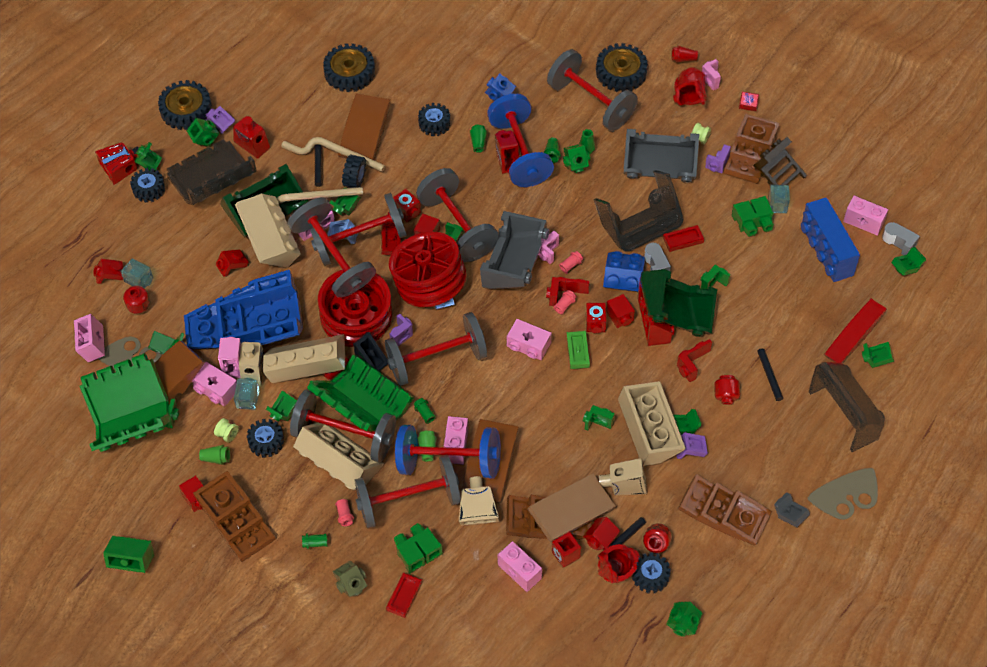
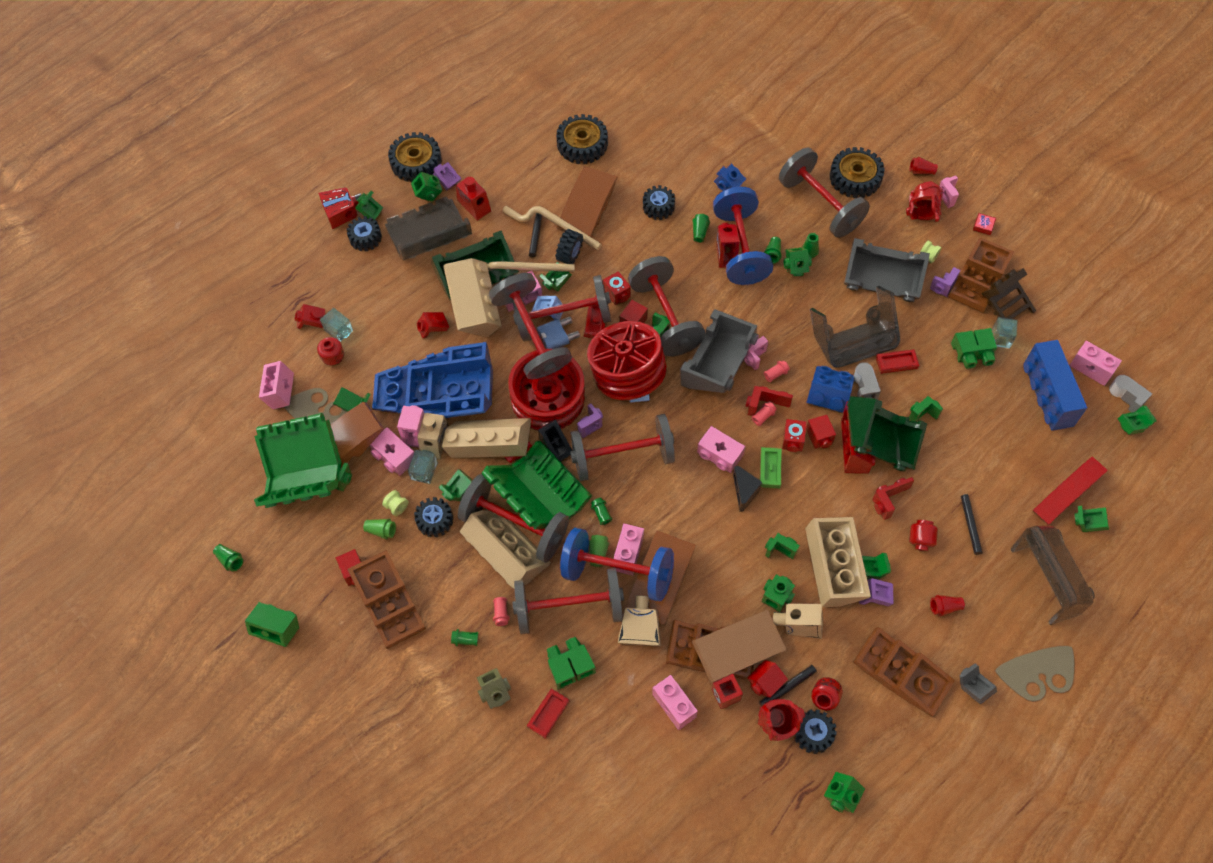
camera: 10 degrees right, 5 degrees up
none -> green cone [213,544,244,572]
none -> medium blue piece [536,316,580,349]
none -> black slope [733,466,762,512]
none -> green brick [761,574,795,612]
none -> red cone [930,595,965,616]

